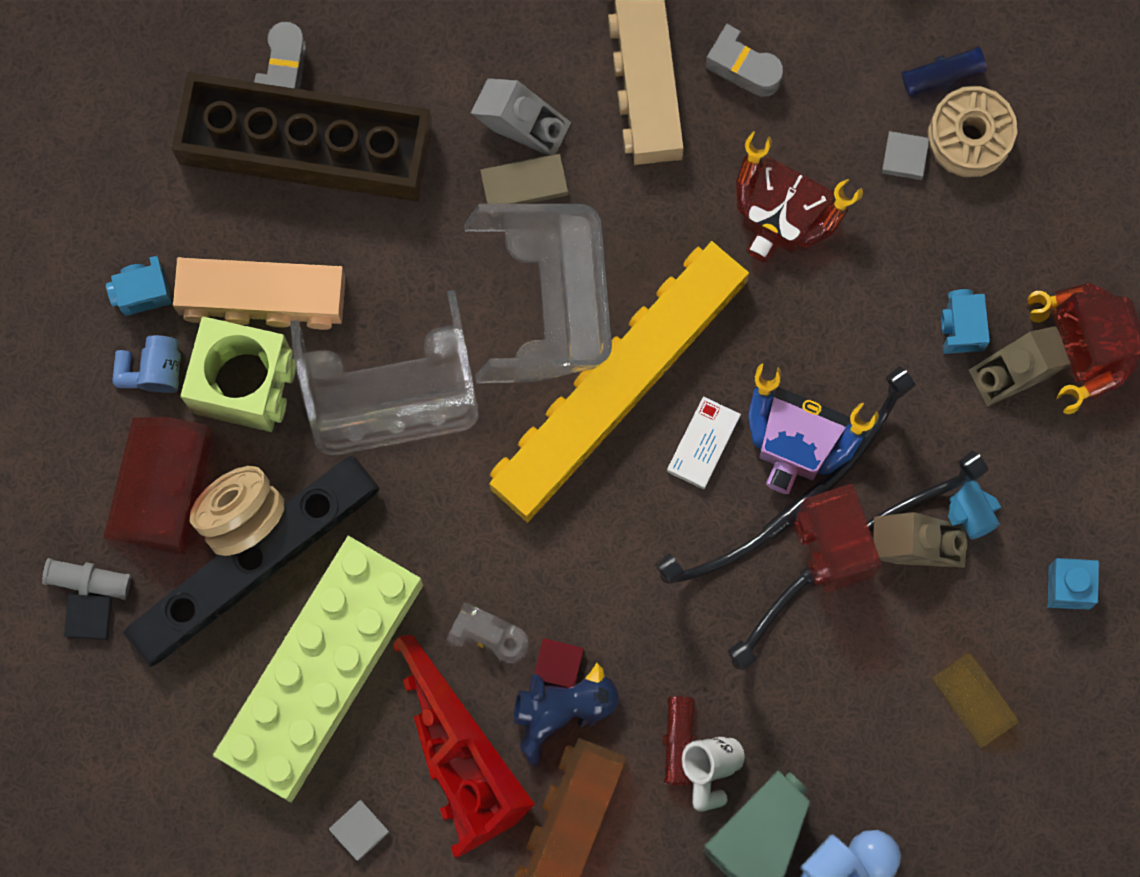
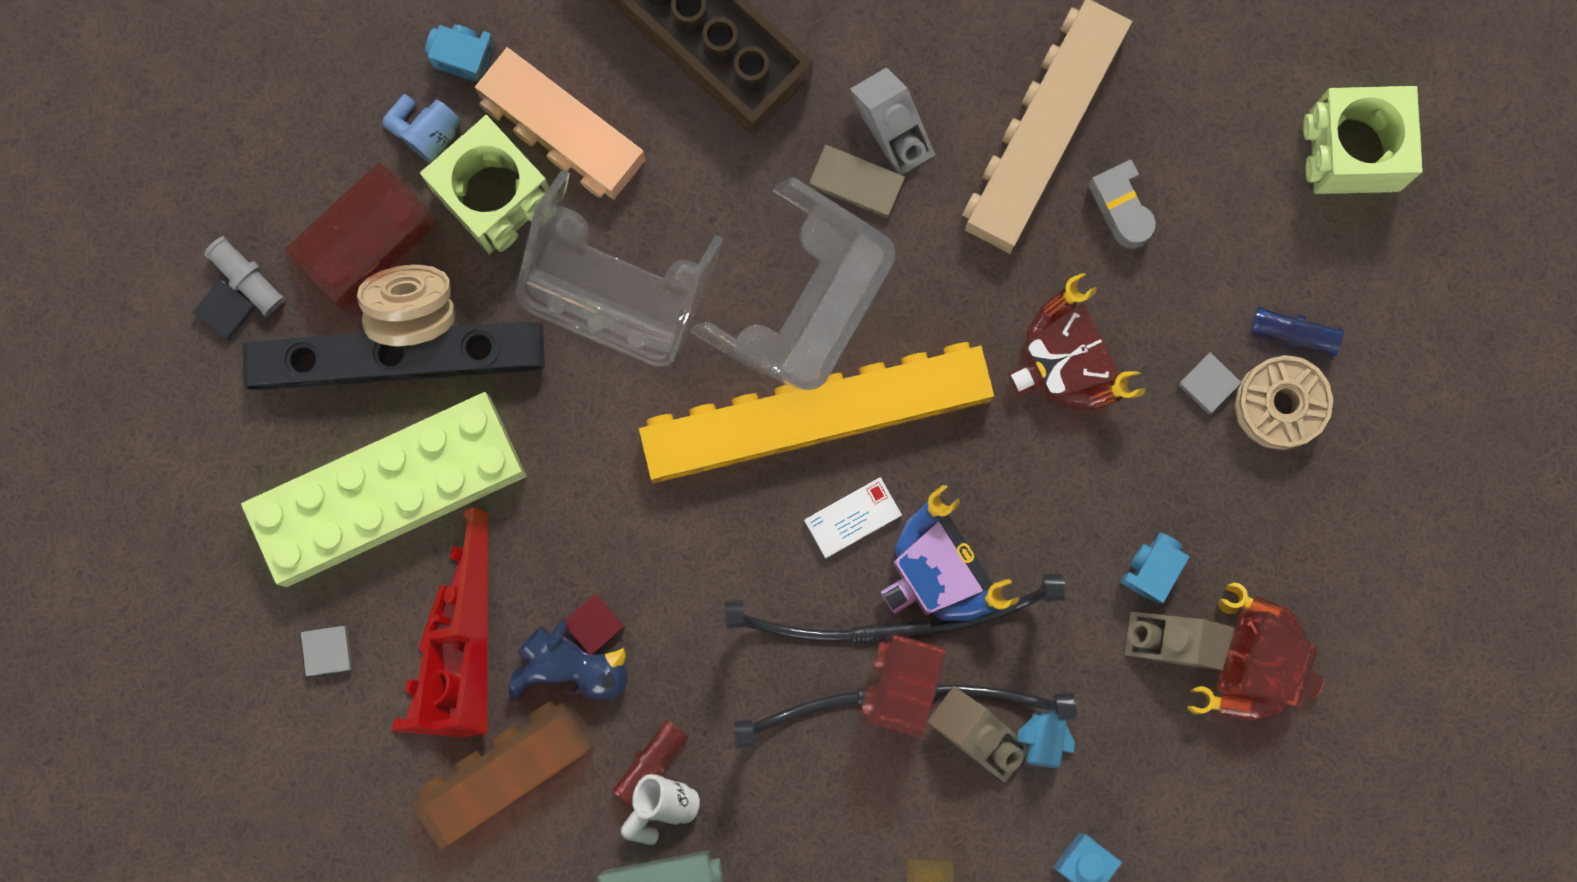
camera: 30 degrees right, 5 degrees up
clear leg [446,602,529,666] -> none

